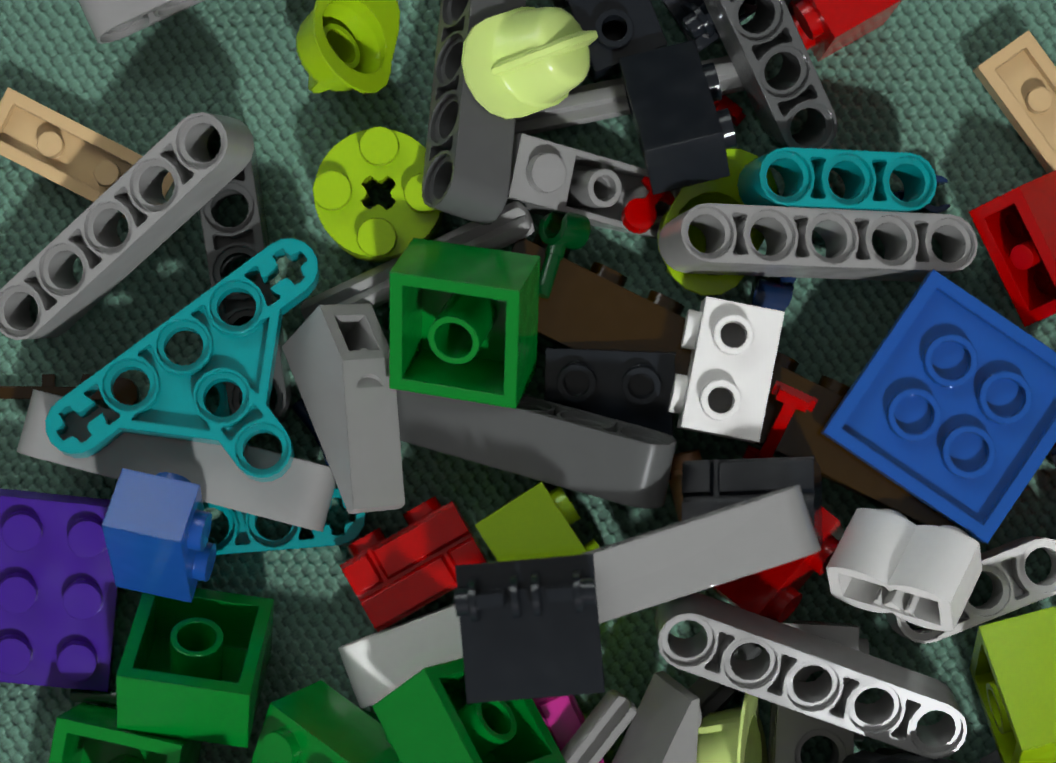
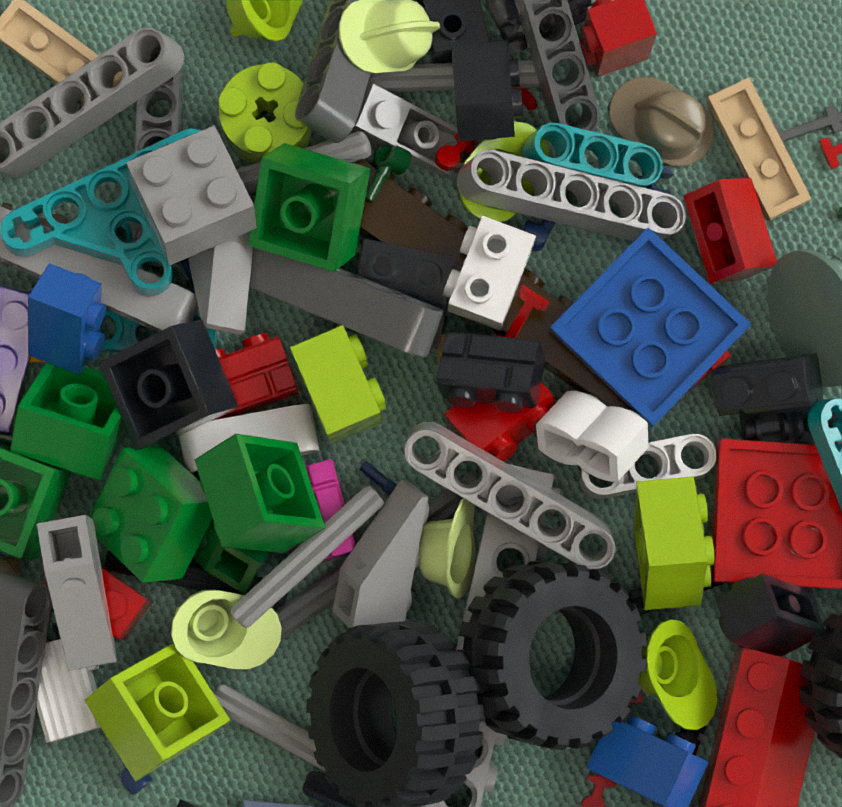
camera: 10 degrees right, 5 degrees down
black hinge [454,554,605,704] -> none
light grey beam [579,484,821,624] -> none
none -> black brick [99,320,239,450]
none -> light grey brick [126,125,257,266]
none -> dark blue hand [359,461,397,498]
none -> dark tan piece [610,77,714,166]

